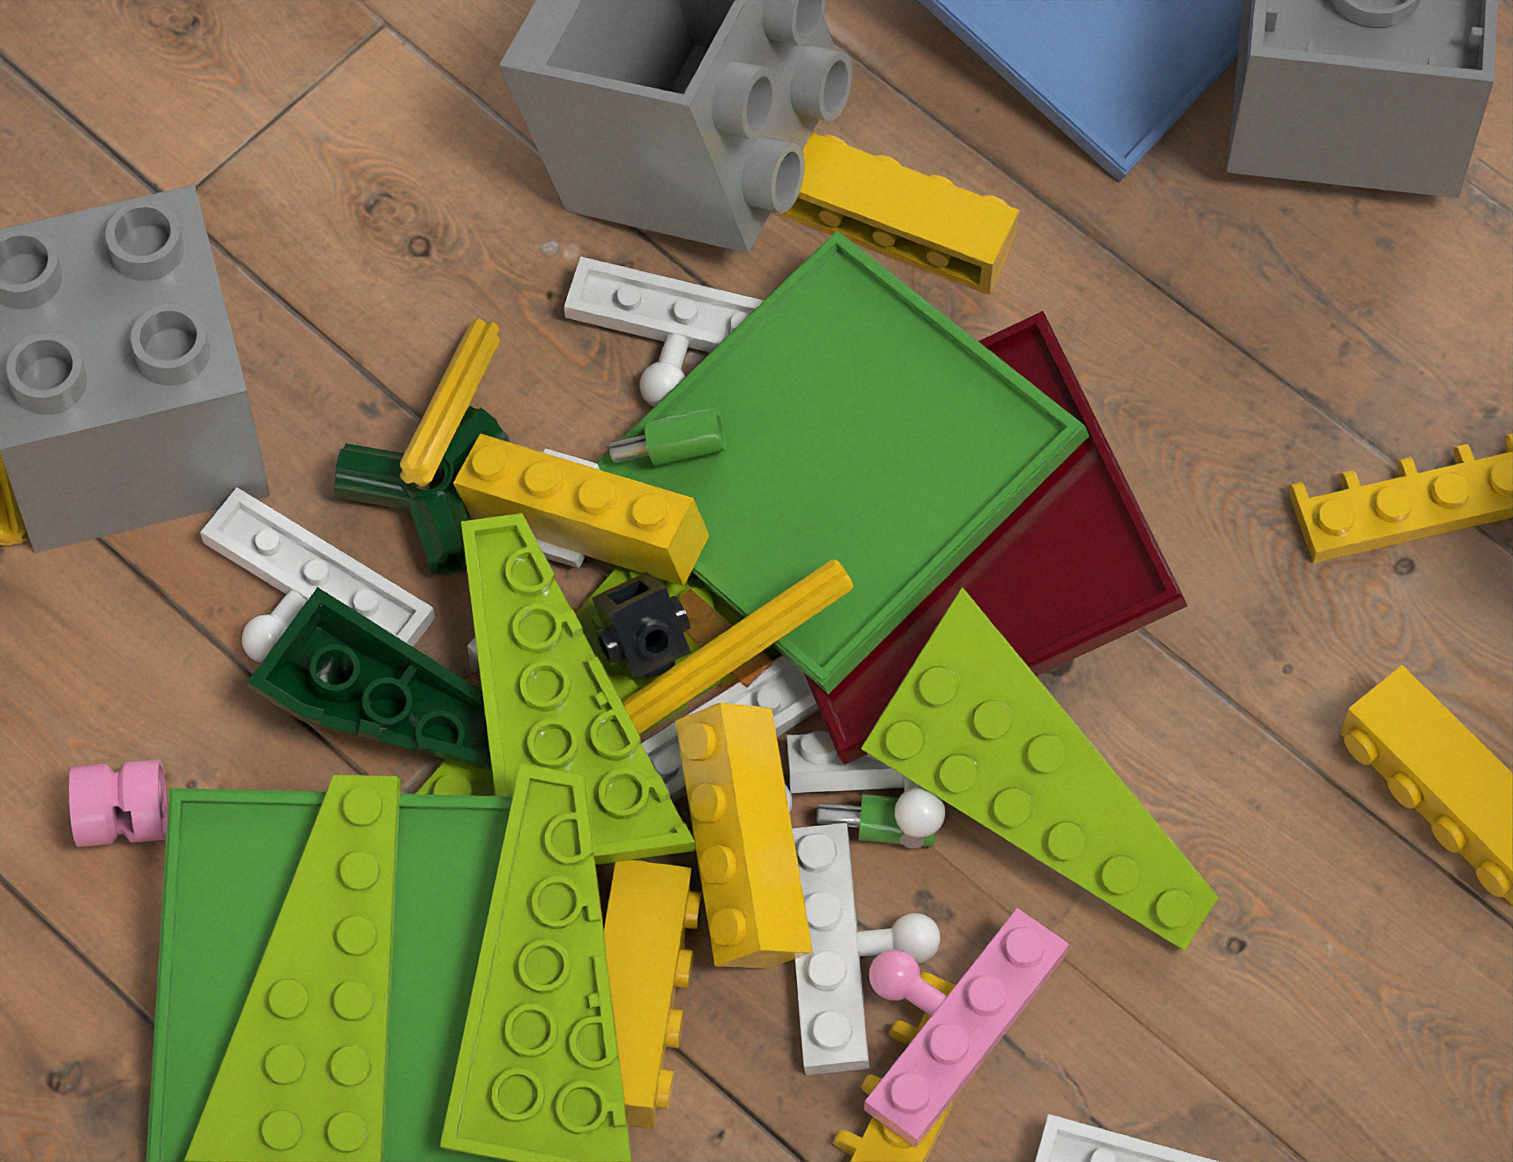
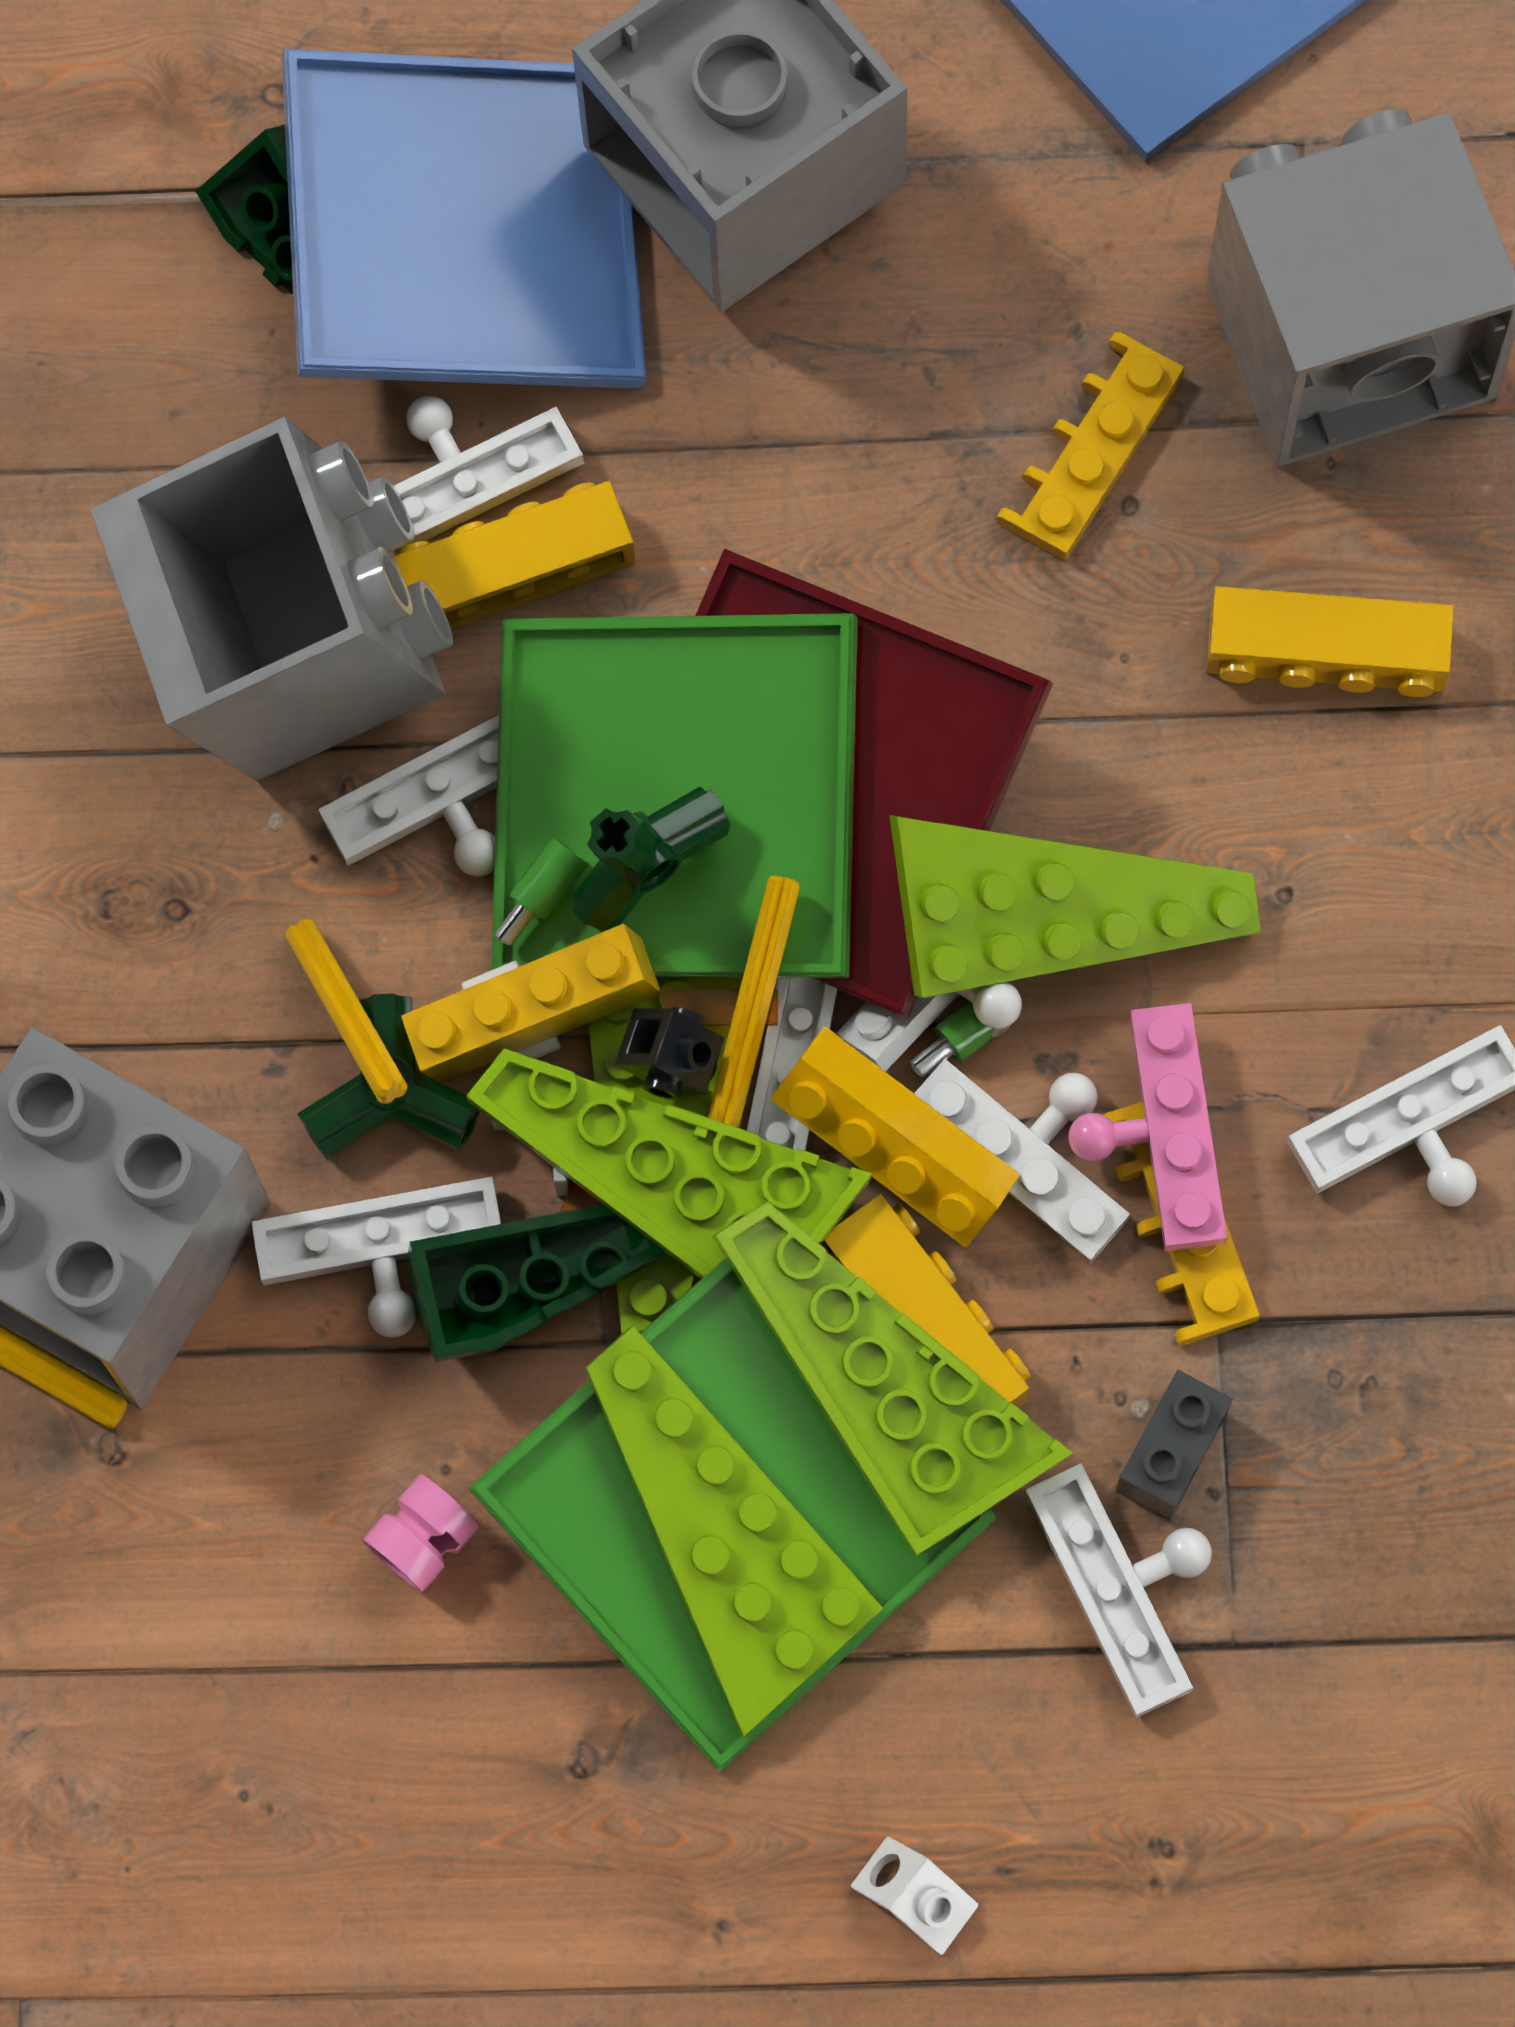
camera: 40 degrees left, 10 degrees up
none -> white plate [393,395,584,555]
none -> dark green piece [572,787,731,932]

